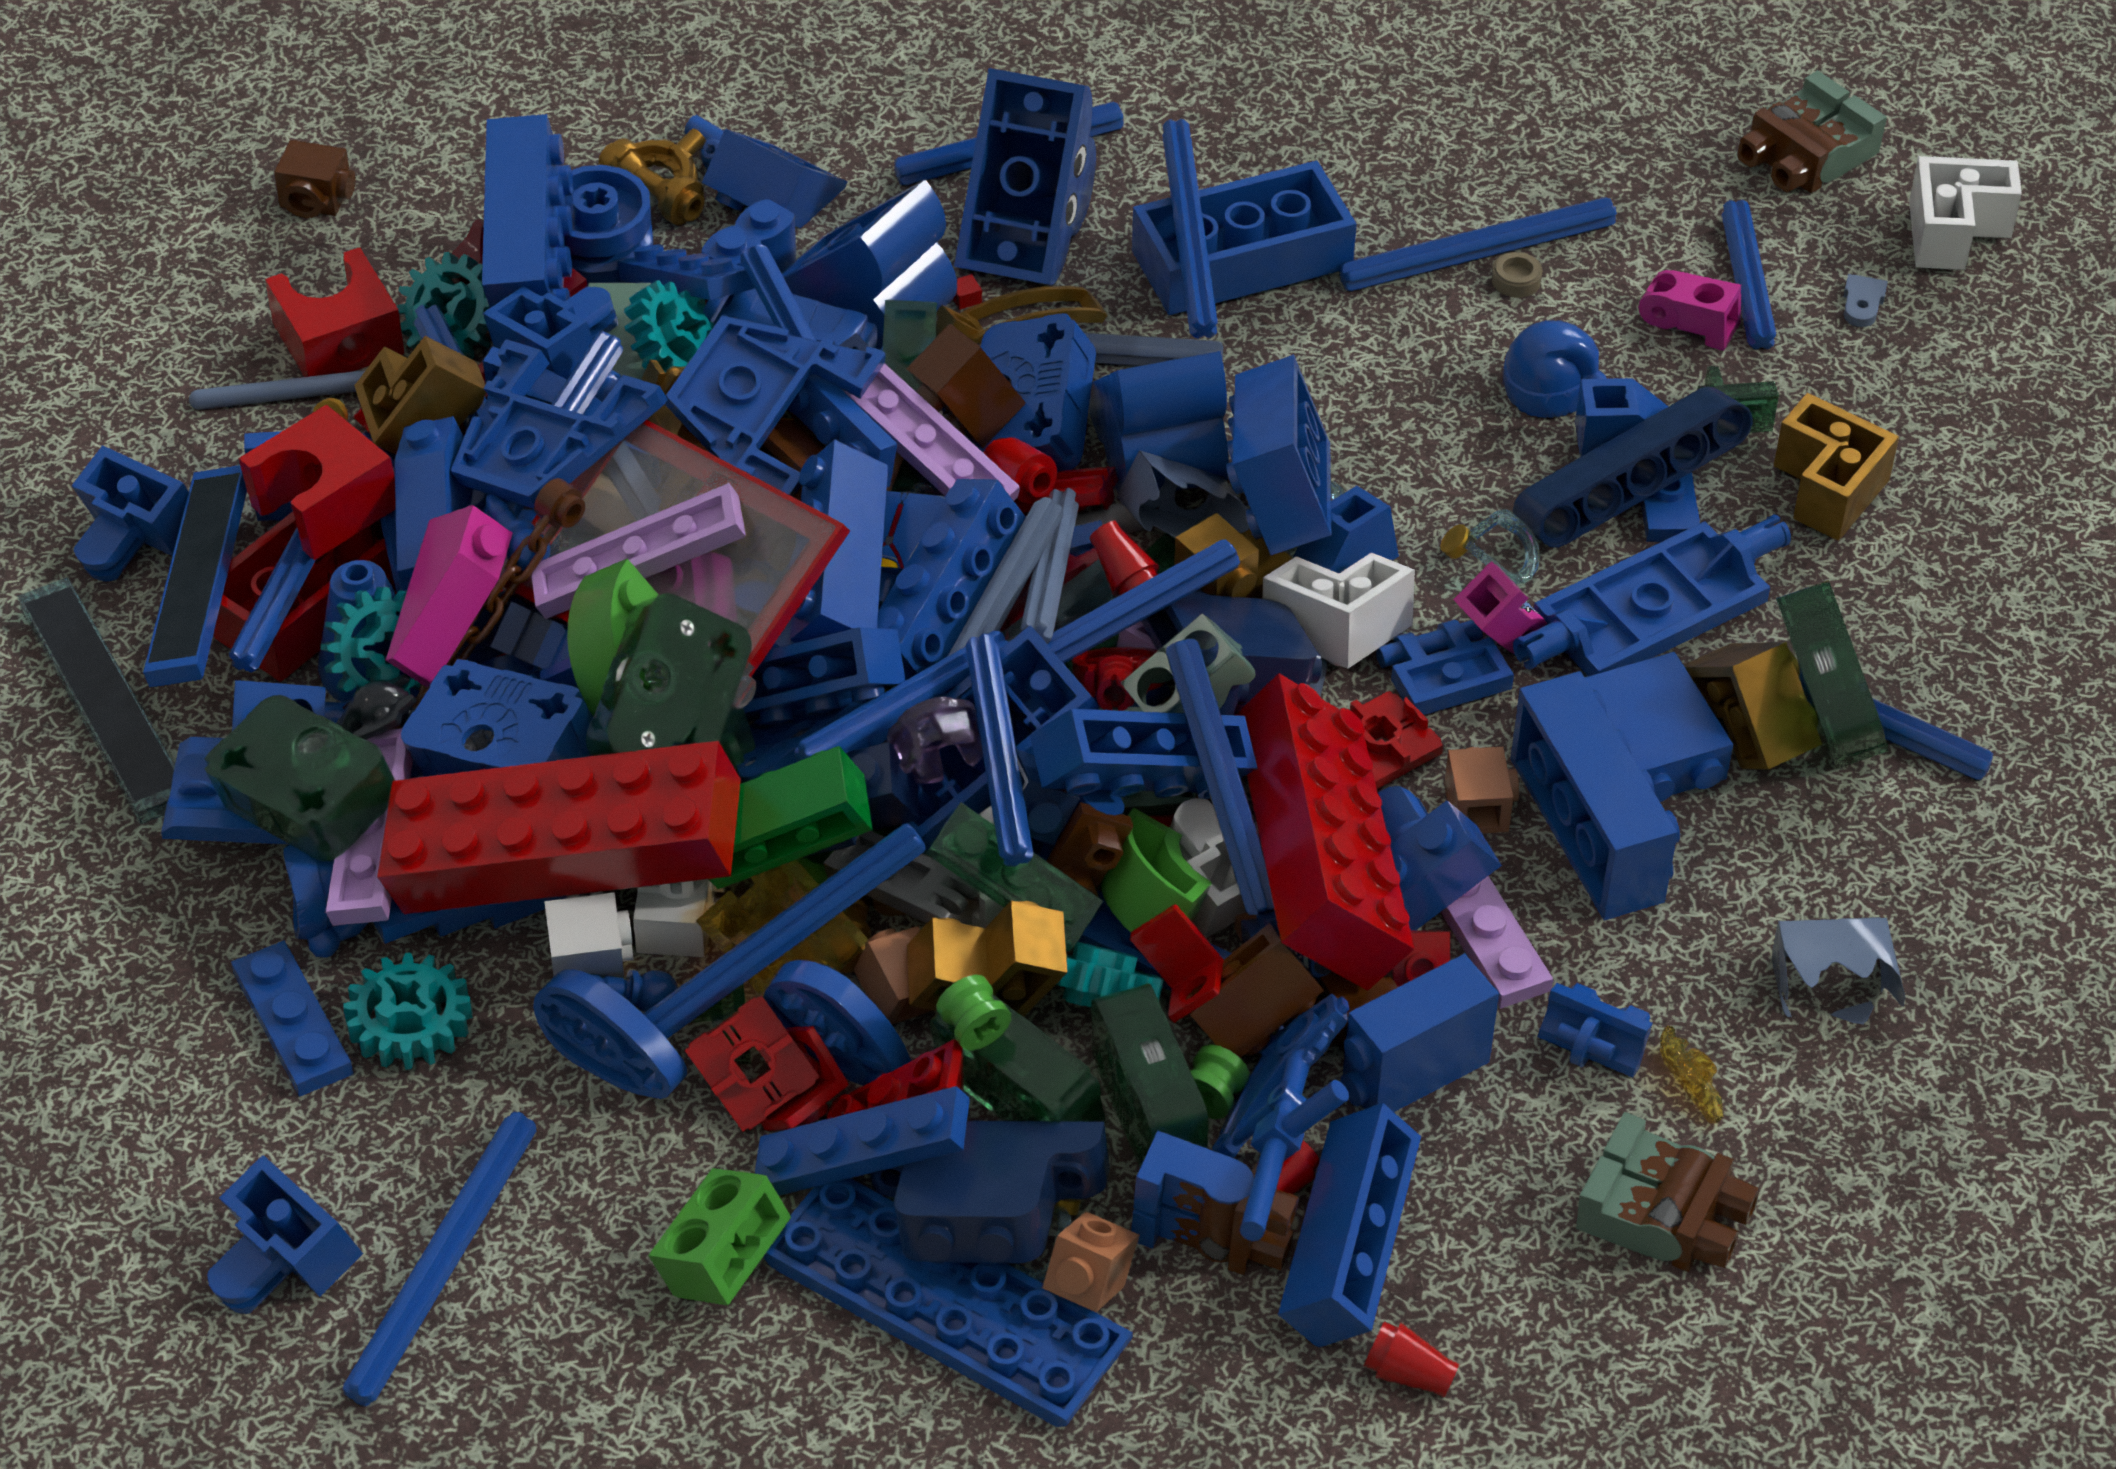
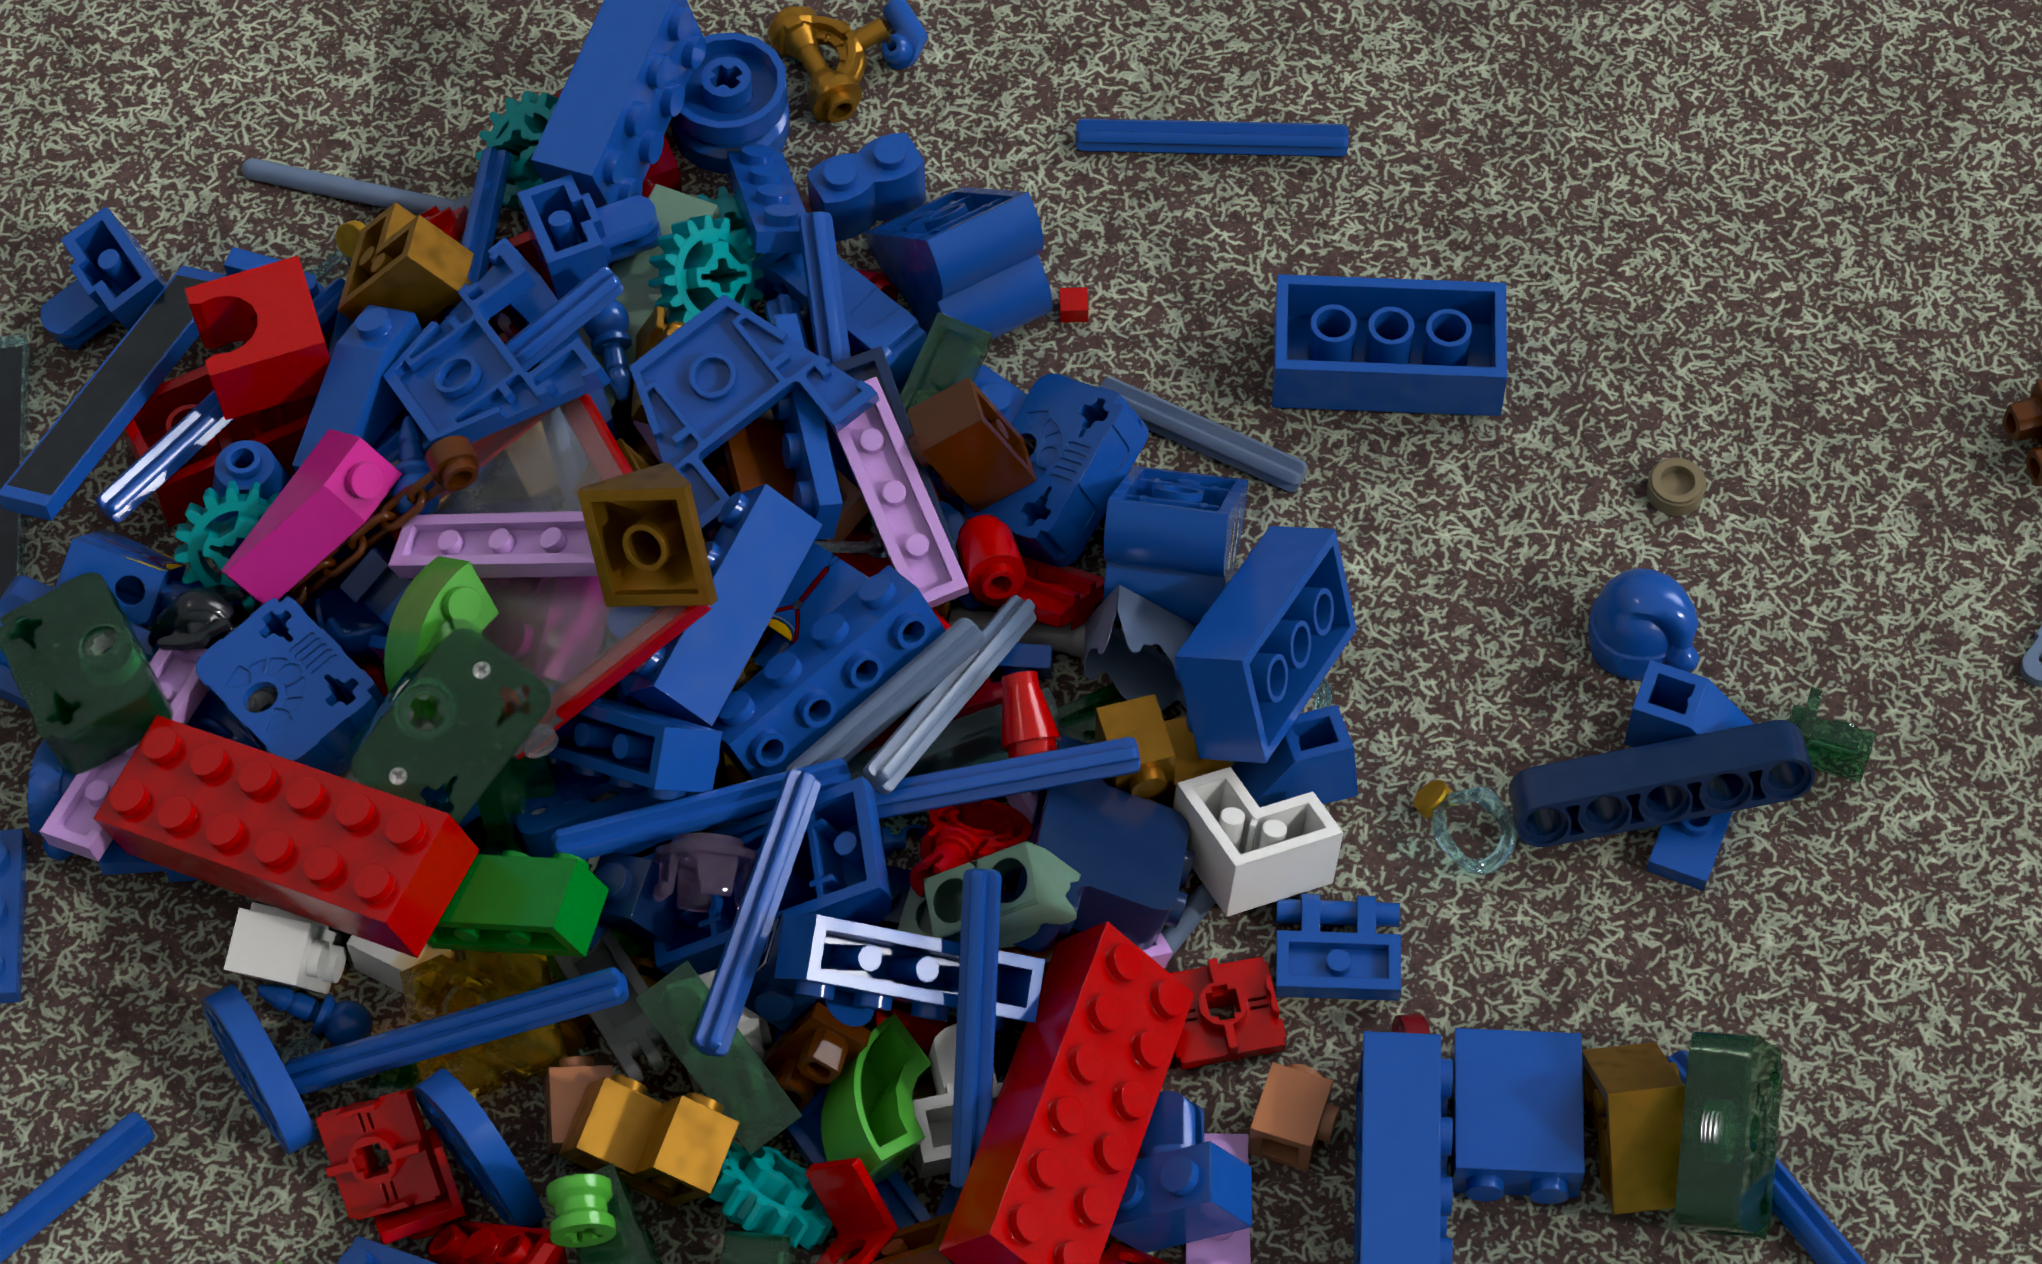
camera: 25 degrees right, 10 degrees up
red piece [265,247,405,377] -> none
teal gear [343,953,473,1070] -> none
blue slope [701,128,848,228] -> none
pearl gold sword [933,286,1108,344] -> none
blue brick [954,68,1096,285] -> none
blue axle [1162,118,1218,339] -> none
blue axle [1339,197,1617,291] -> none
dark pink leg [1453,561,1547,654] -> none
blue plate [1513,514,1791,676] -> none
dark pink leg [1638,270,1741,351] -> none
blue axle [1722,199,1776,350] -> none
pearl gold brick [1773,392,1899,541] -> none
none -> pearl gold slope [577,462,718,607]

